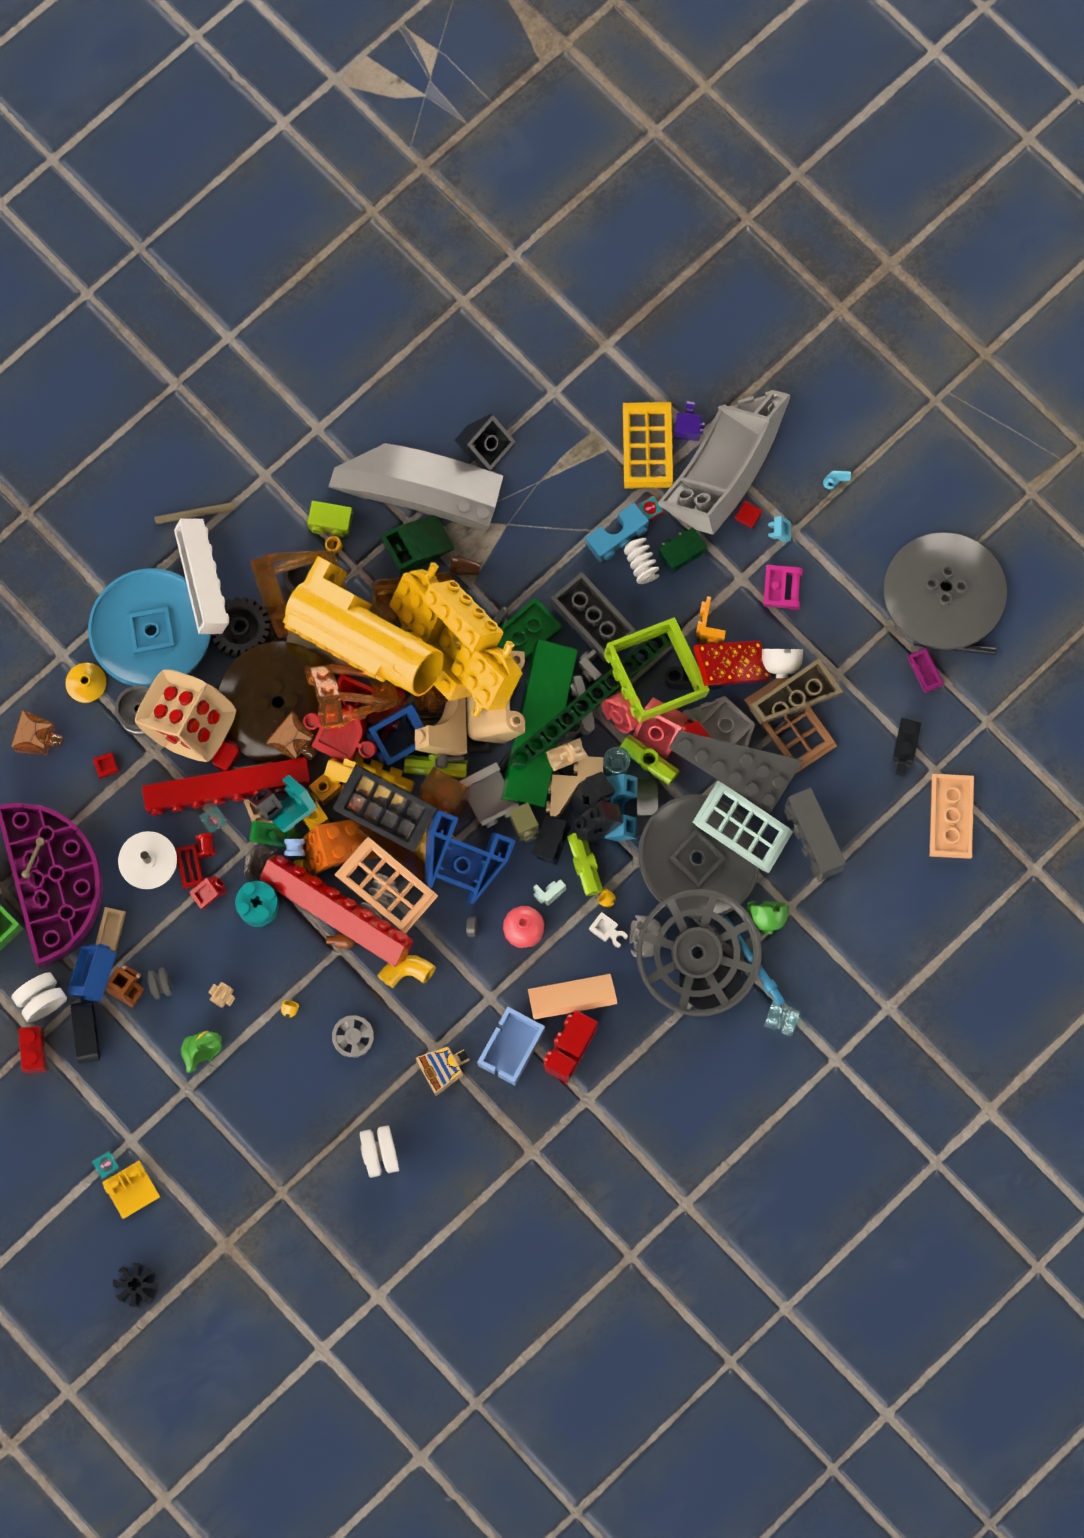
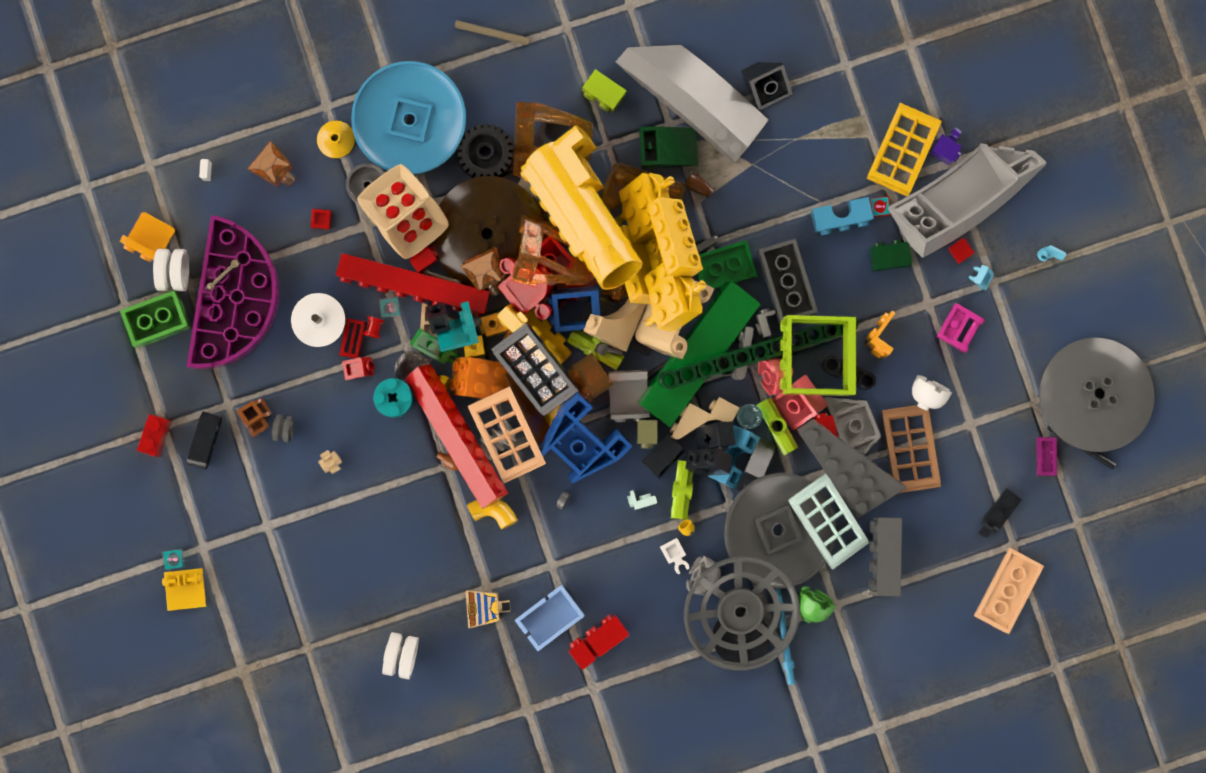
camera: 20 degrees right, 10 degrees up
white wheel [11,972,67,1023] -> none
blue window [66,943,117,1002] -> none
tan tile [96,907,126,953] -> none
black gear [113,1263,159,1308] -> none
white brick [174,519,229,634] -> none
bright green hair [181,1031,222,1073] -> none
yellow hinge [281,1000,299,1018] -> none
light blue wheel [284,839,305,856] -> none
yellow hinge [325,536,343,554] -> none
light grey piece [332,1015,374,1058] -> none
coral cylinder [503,906,545,948] -> none
light nougat tile [528,974,617,1019] -> none
tan hips [546,738,588,771] -> none
white piece [624,538,660,584] -> none
red tile [693,641,771,686] -> none
dark tan wedge [749,658,843,725] -> none
clear light blue wheel [764,1001,801,1037] -> none

